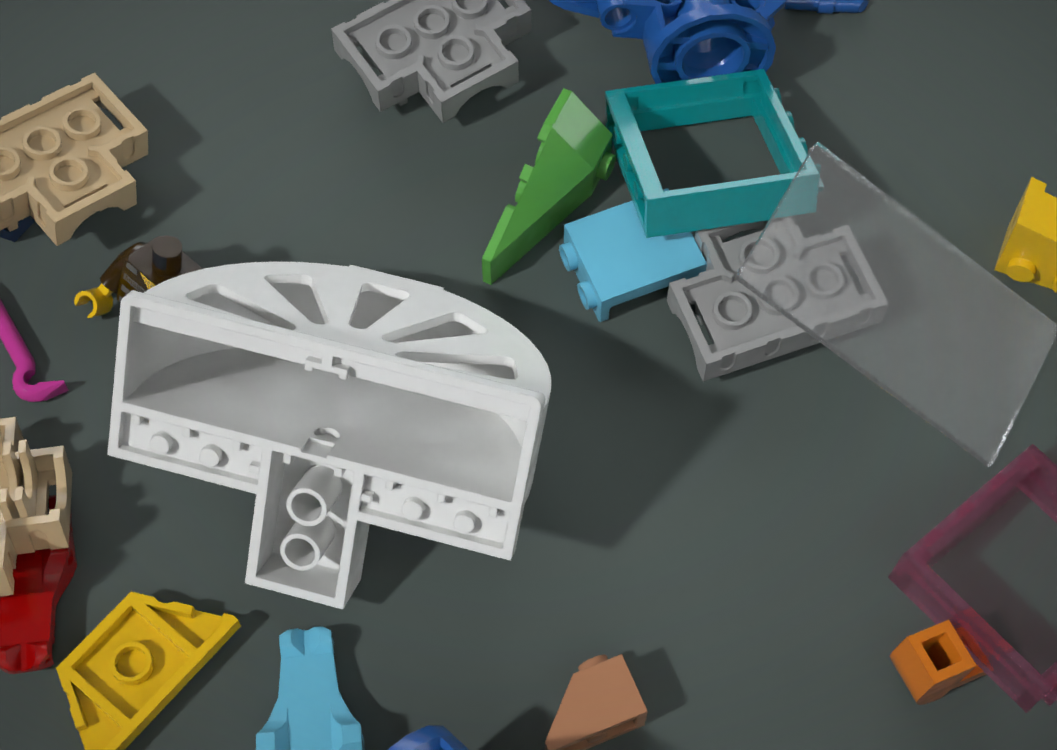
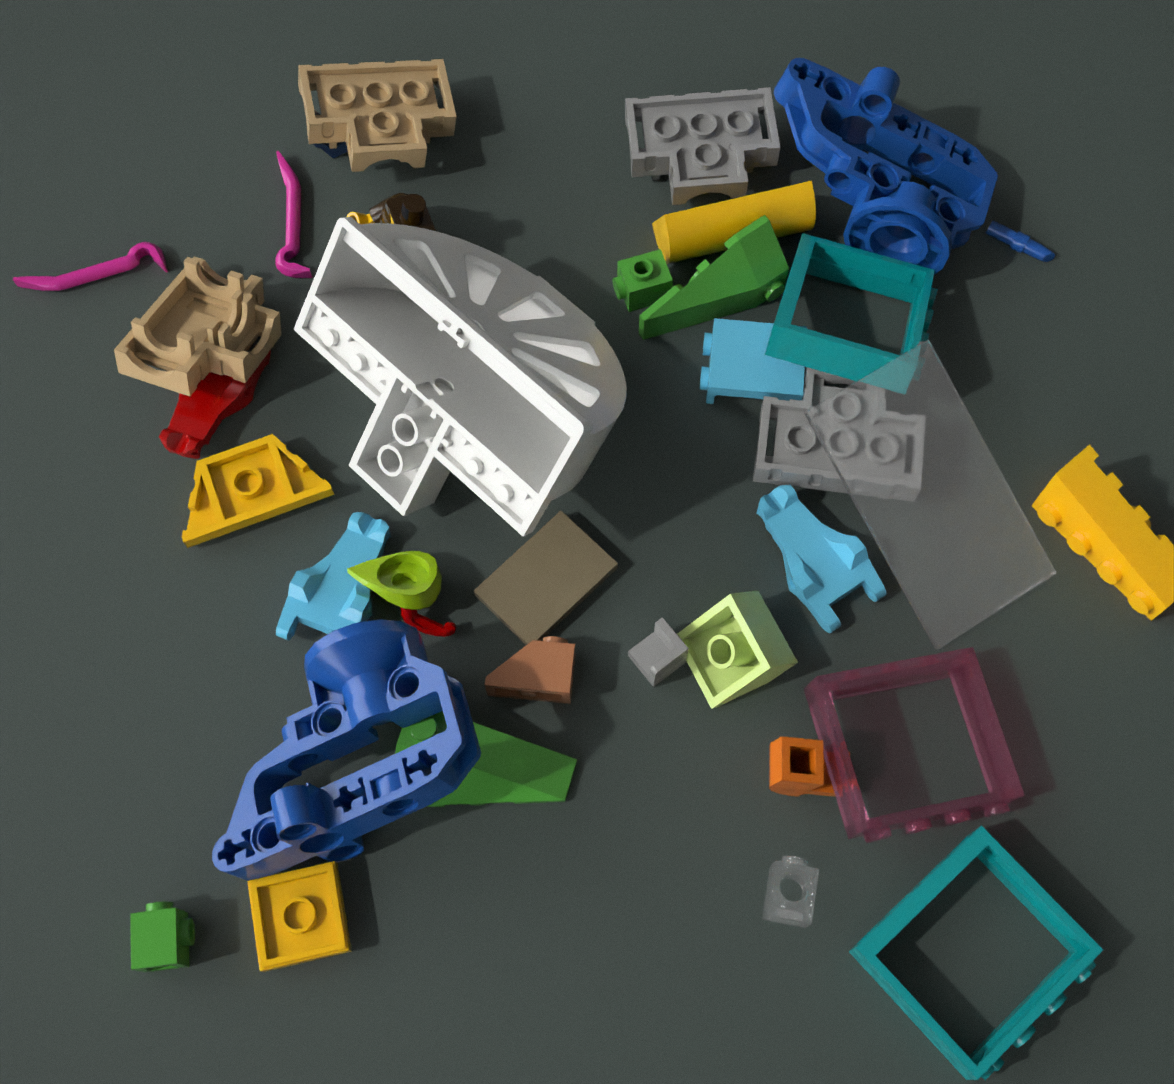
camera: 30 degrees right, 5 degrees up
none -> lime piece [347,551,456,637]
none -> dark tan tile [474,511,618,645]
none -> bright green brick [612,249,673,312]
none -> light grey panel [628,618,689,687]
none -> yellow brick [652,181,816,264]
none -> yellowish green slope [677,591,798,709]
none -> medium azure animal [756,485,886,633]

